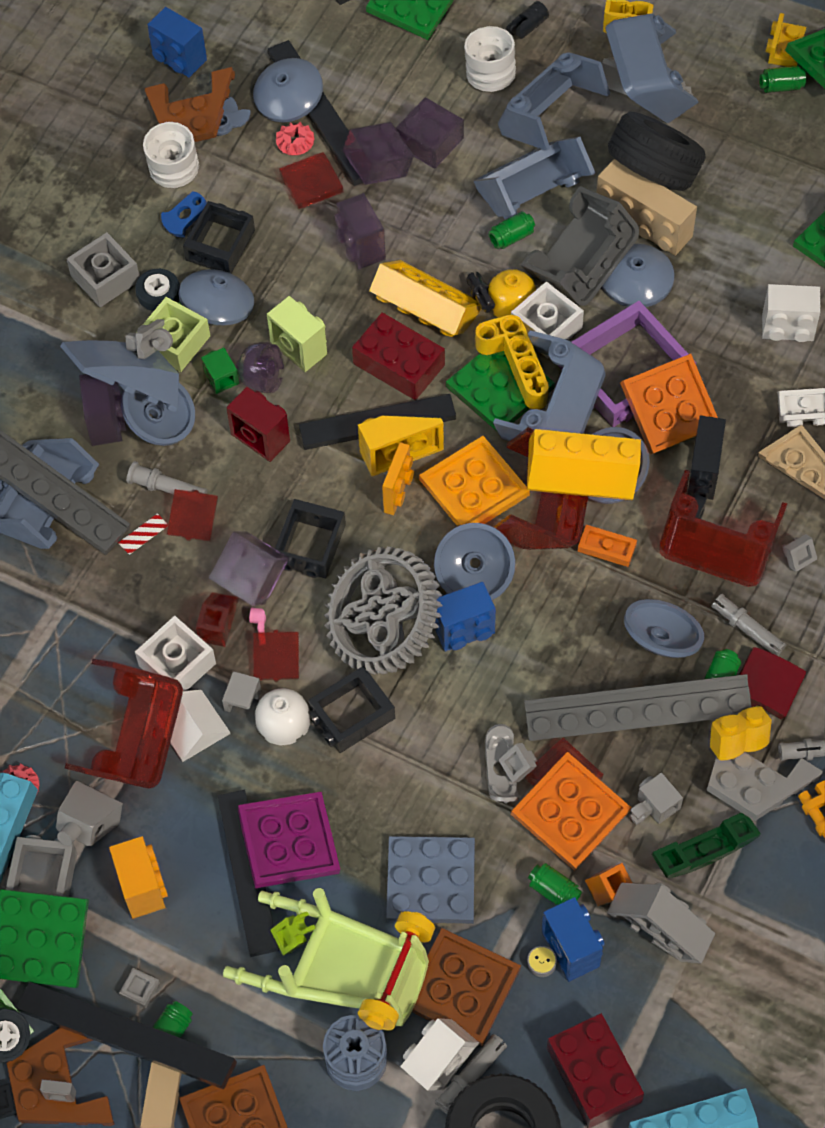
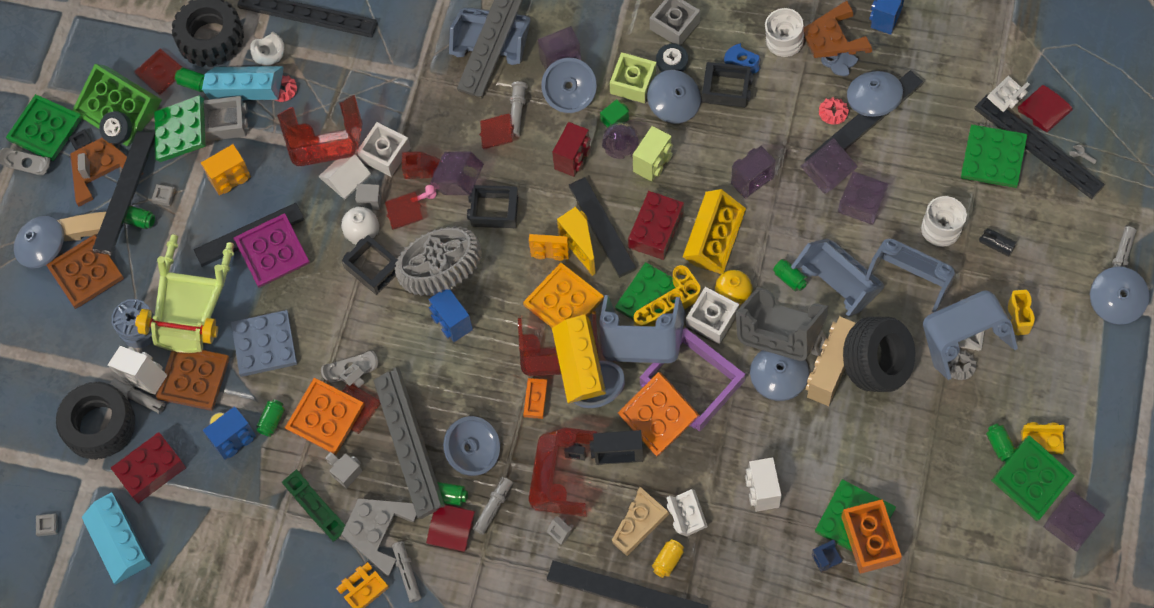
camera: 80 degrees right, 5 degrees up
light grey torso [56,781,123,846] -> none
sand blue wedge [60,340,179,412] -> none
sticker [118,513,169,555] -> none
light grey hips [126,319,173,359] -> none
lime plate [271,911,316,956] -> none
clear red tile [279,152,344,209] -> none
sand blue dish [434,523,515,600] -> none
black axle [466,272,495,313] -> none
orange brick [585,863,632,906] -> none
light grey wedge [607,883,715,964] -> none
yellow brick [710,707,772,760] -> none

